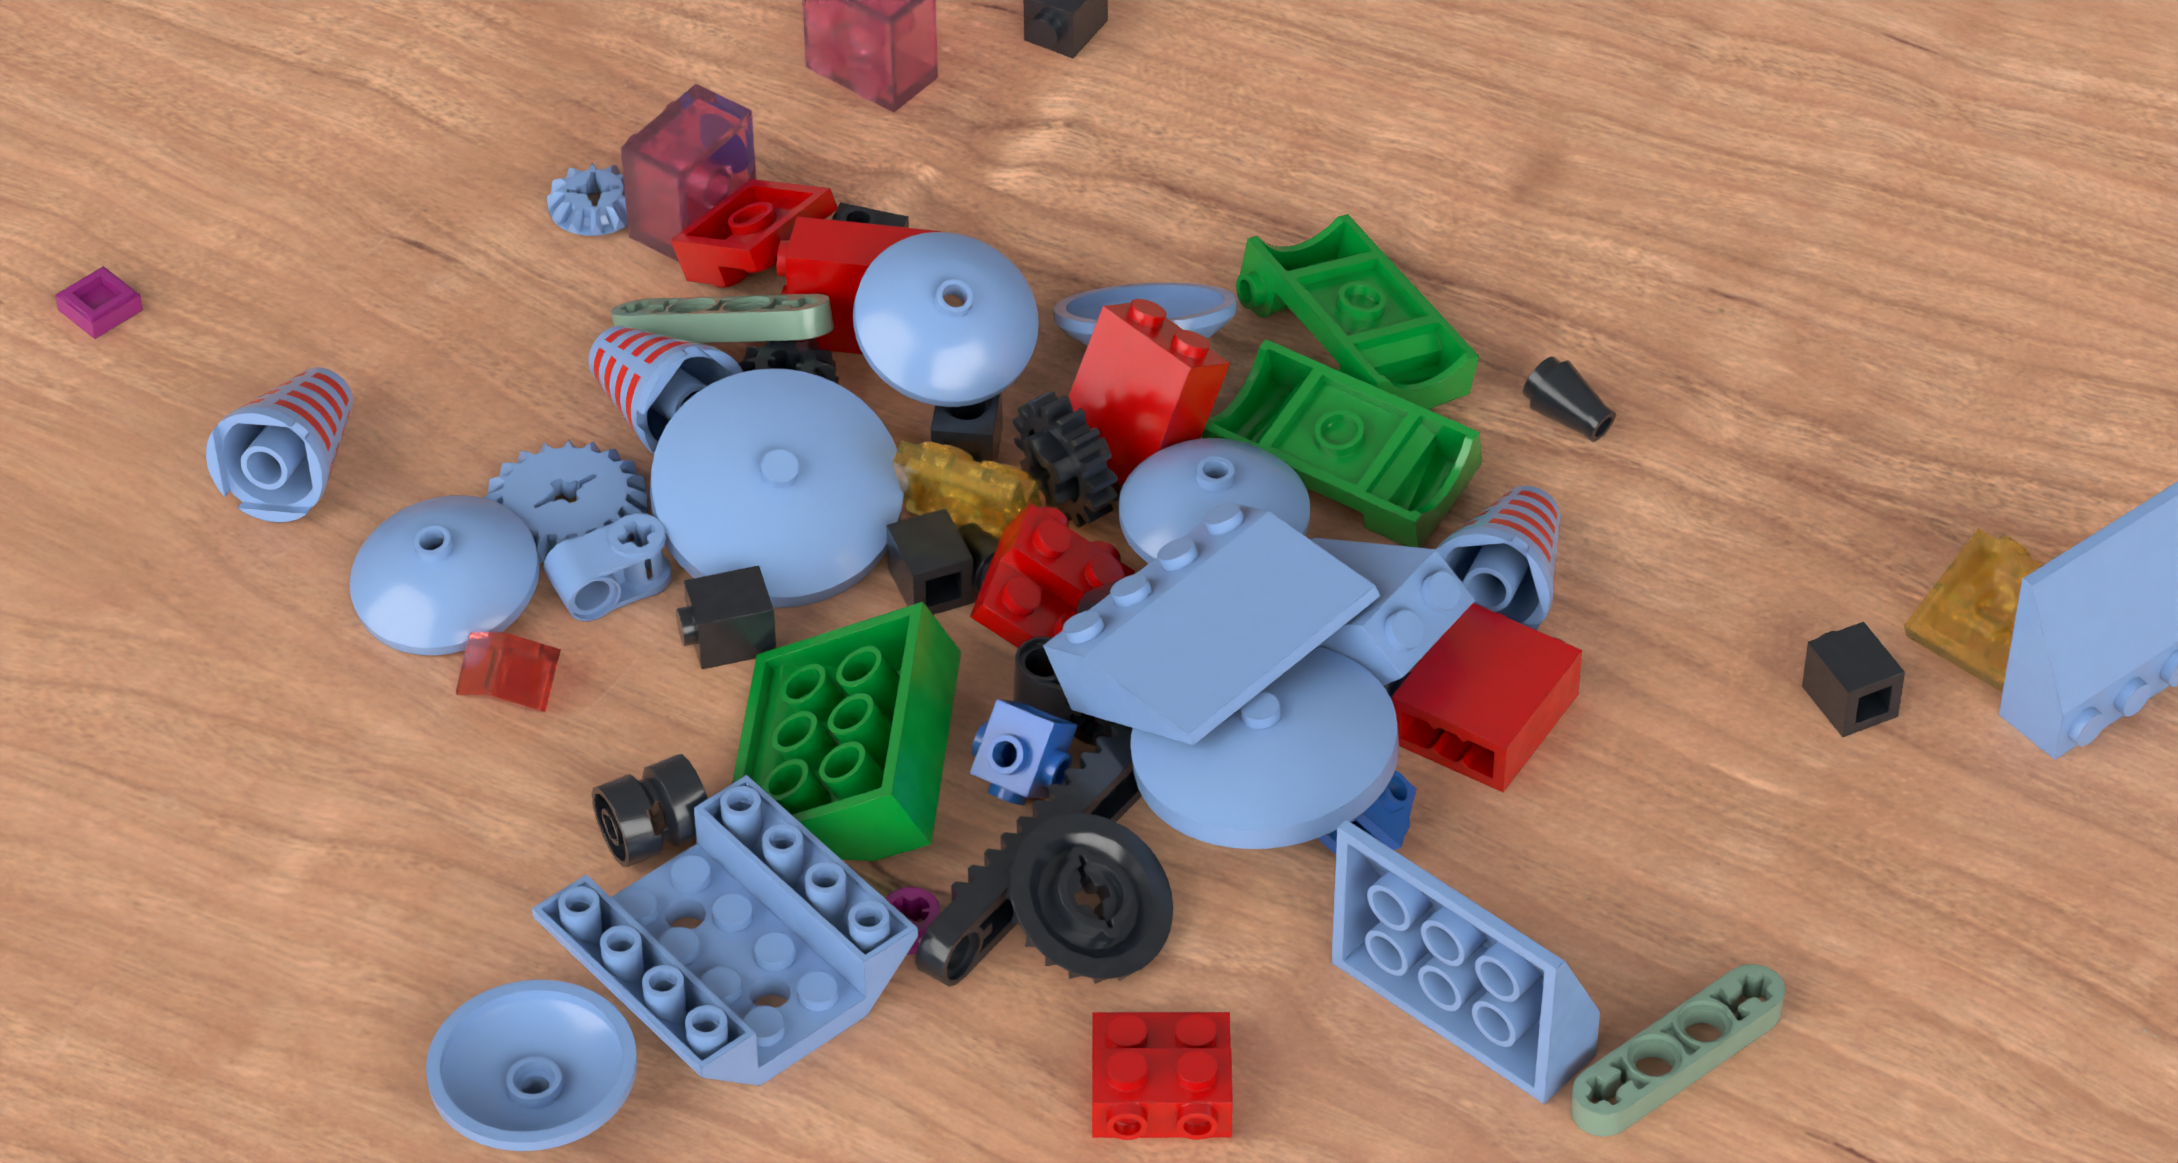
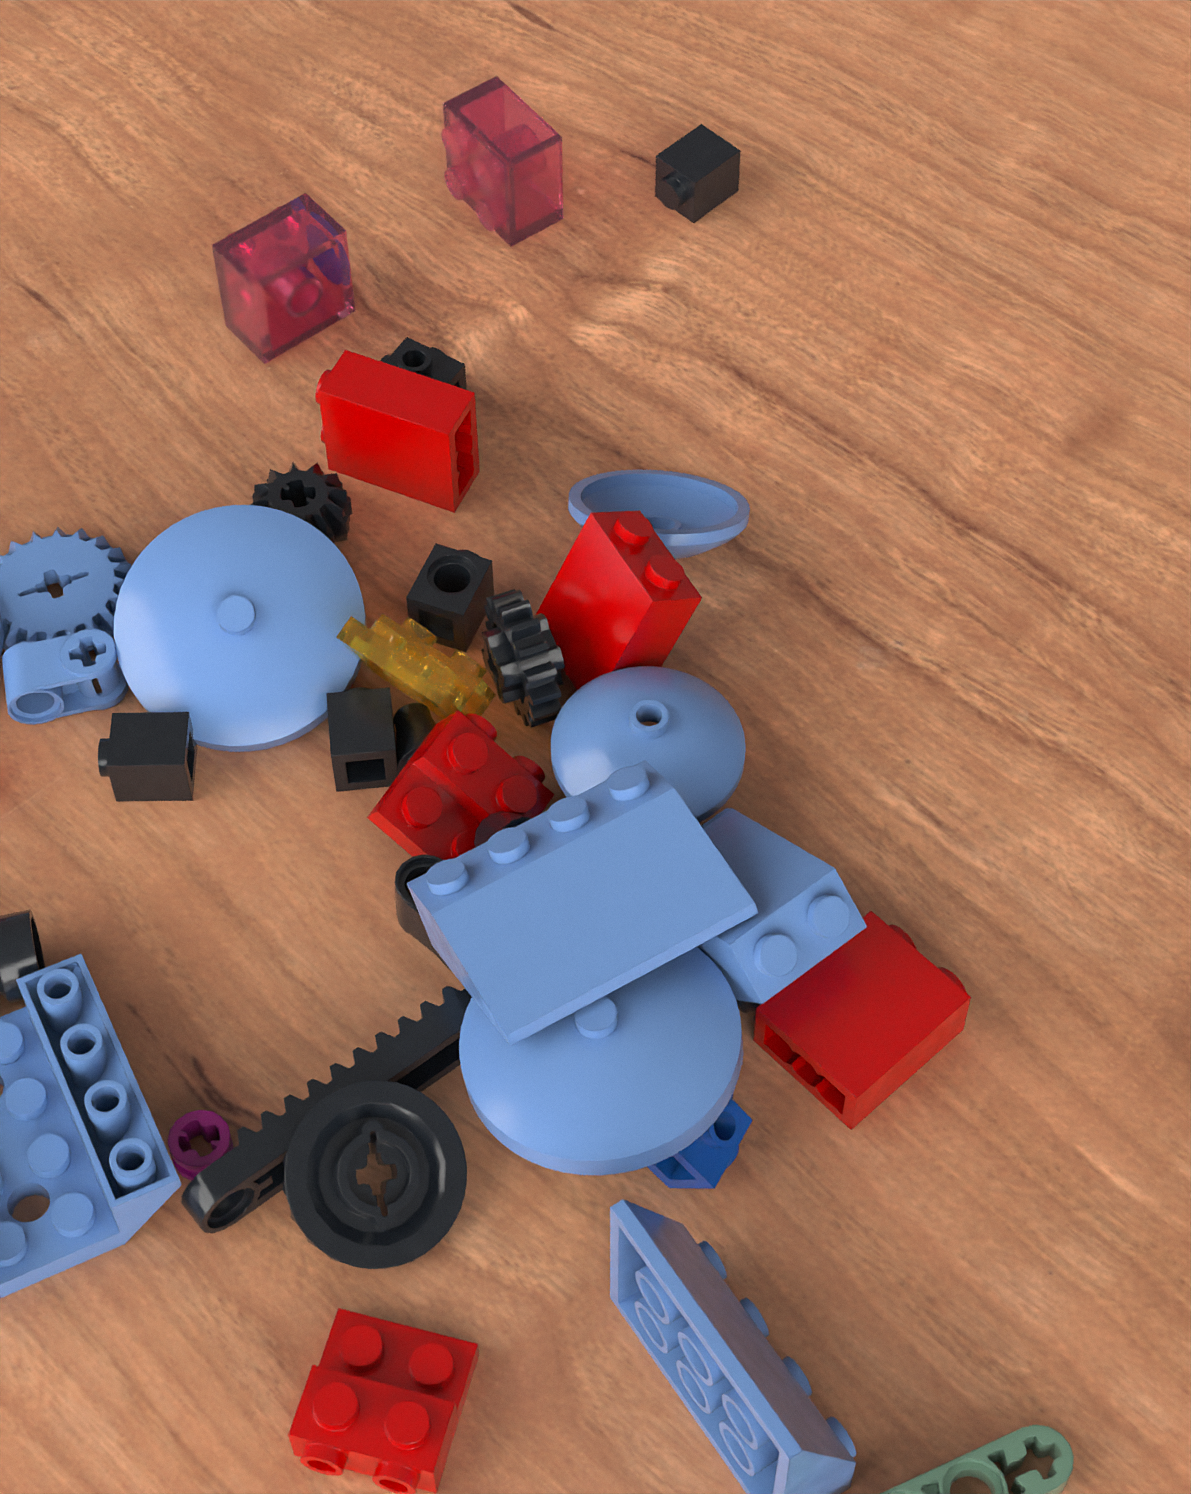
camera: 15 degrees right, 10 degrees up
medium blue gear [547,162,642,236] -> none
medium blue cone [588,325,743,455] -> none
sand green beam [611,294,834,343] -> none
red plate [670,179,838,288] -> none
green slope [732,602,961,861] -> none
medium blue dish [853,232,1039,407] -> none
brick [969,699,1078,806] -> none
green piece [1202,339,1482,548] -> none
green piece [1236,214,1479,410] -> none
medium blue cone [1436,486,1561,630] -> none
black cone [1523,356,1616,442] -> none

